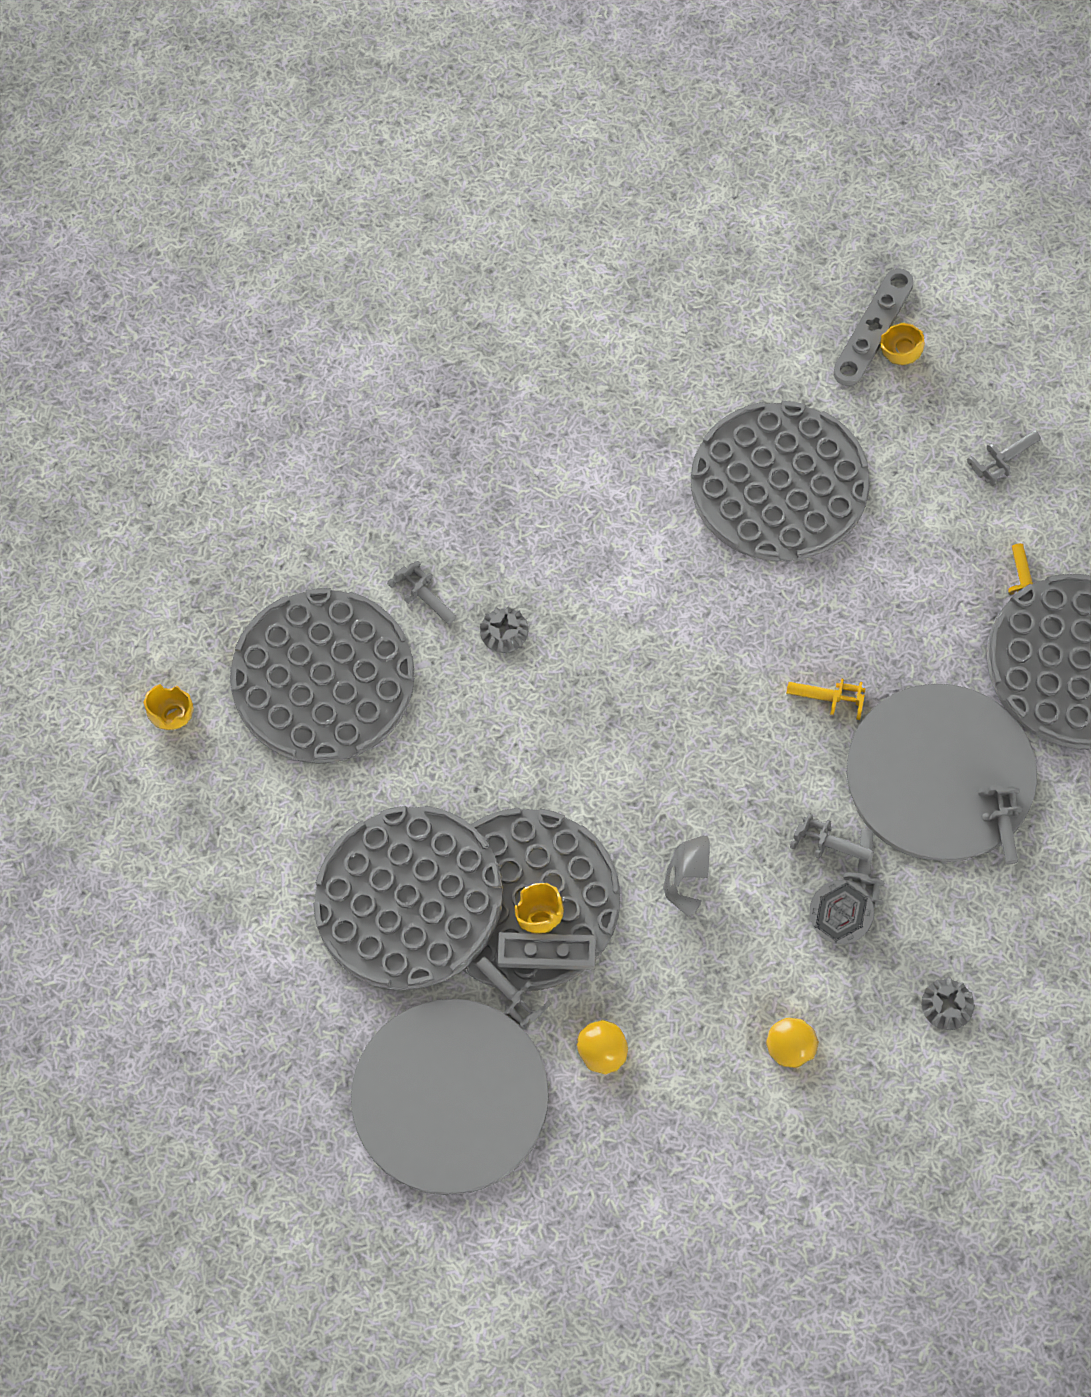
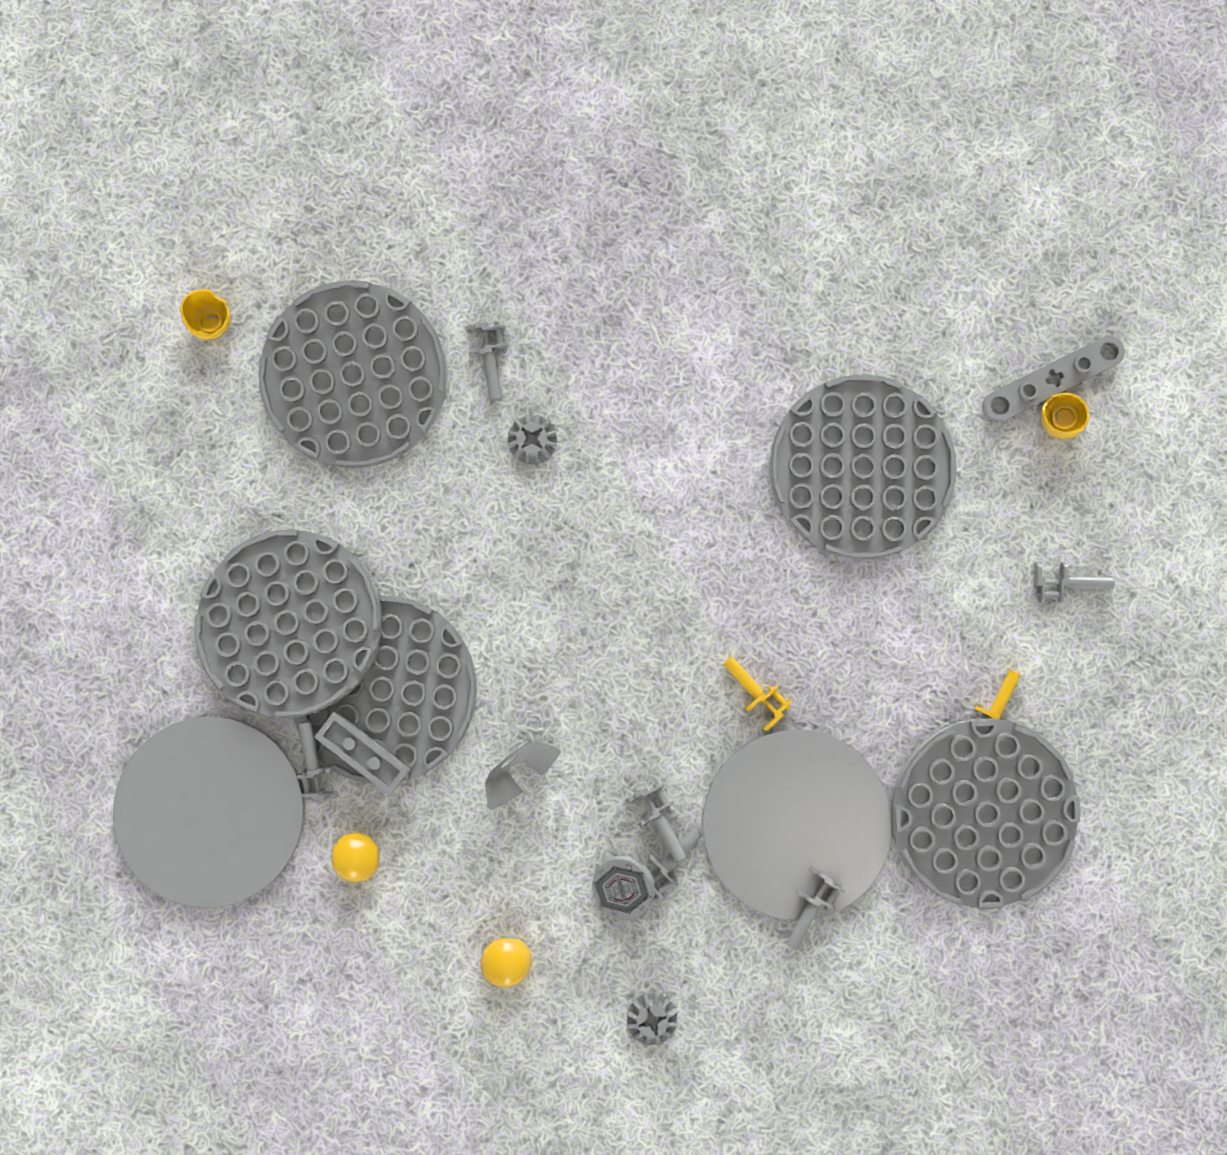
camera: 25 degrees right, 20 degrees up
yellow hair [515,883,564,934] -> none

